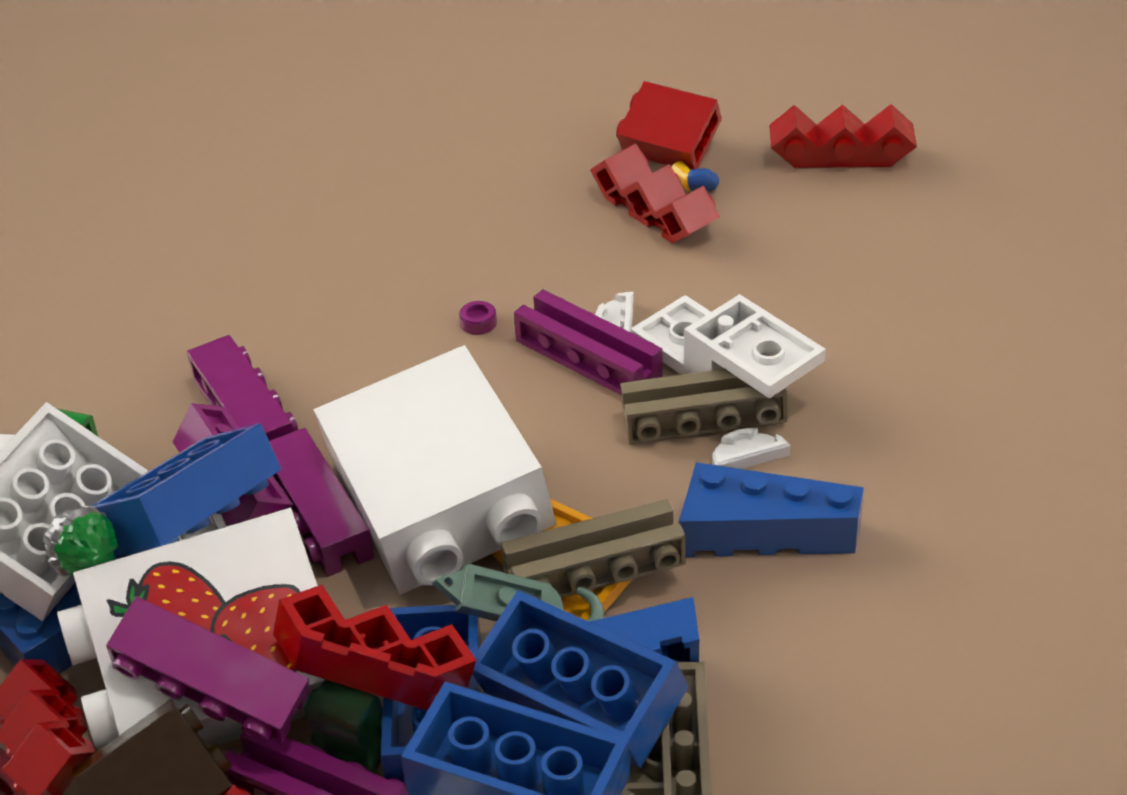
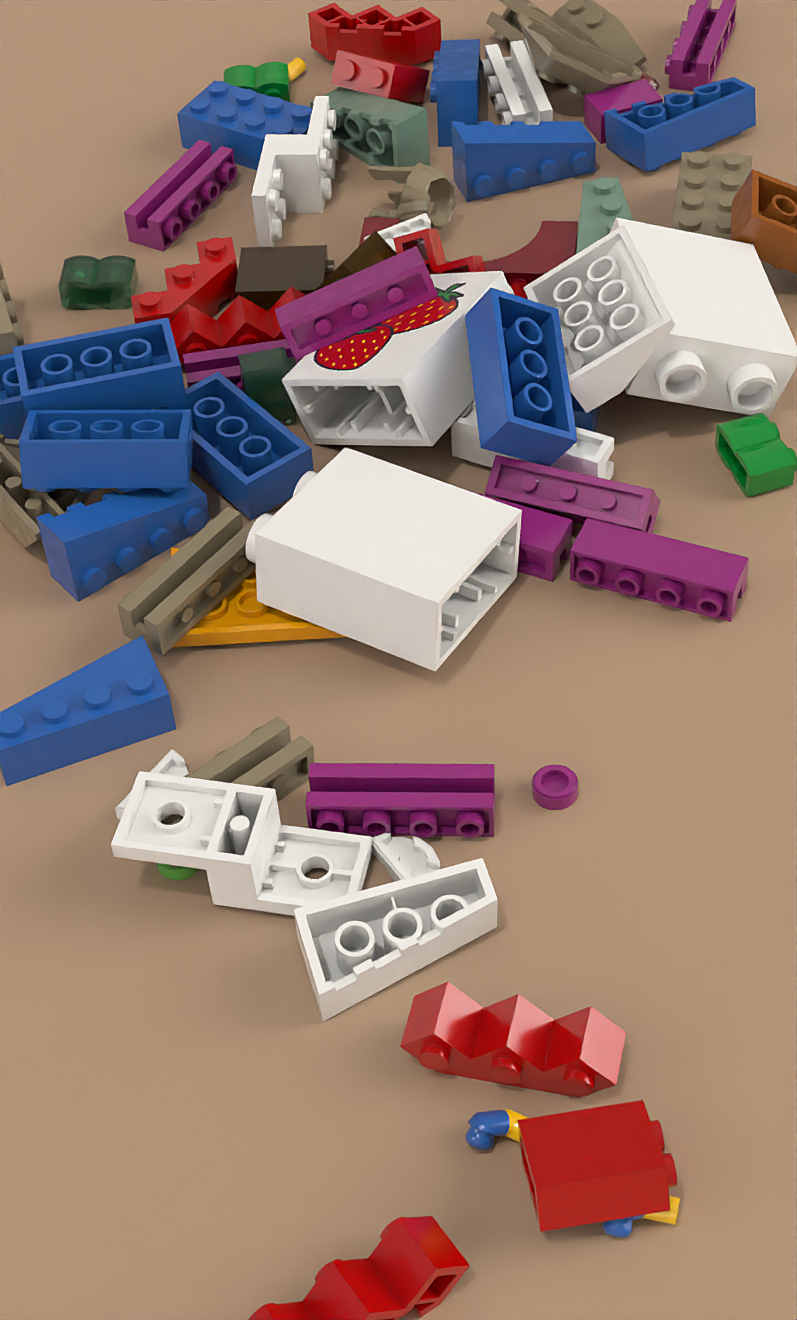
camera: 145 degrees right, 5 degrees up
green piece [43,505,118,576] -> none
red brick [273,584,476,710] -> none
sand green plate [432,563,604,622] -> none
none -> white wedge [293,858,498,1022]

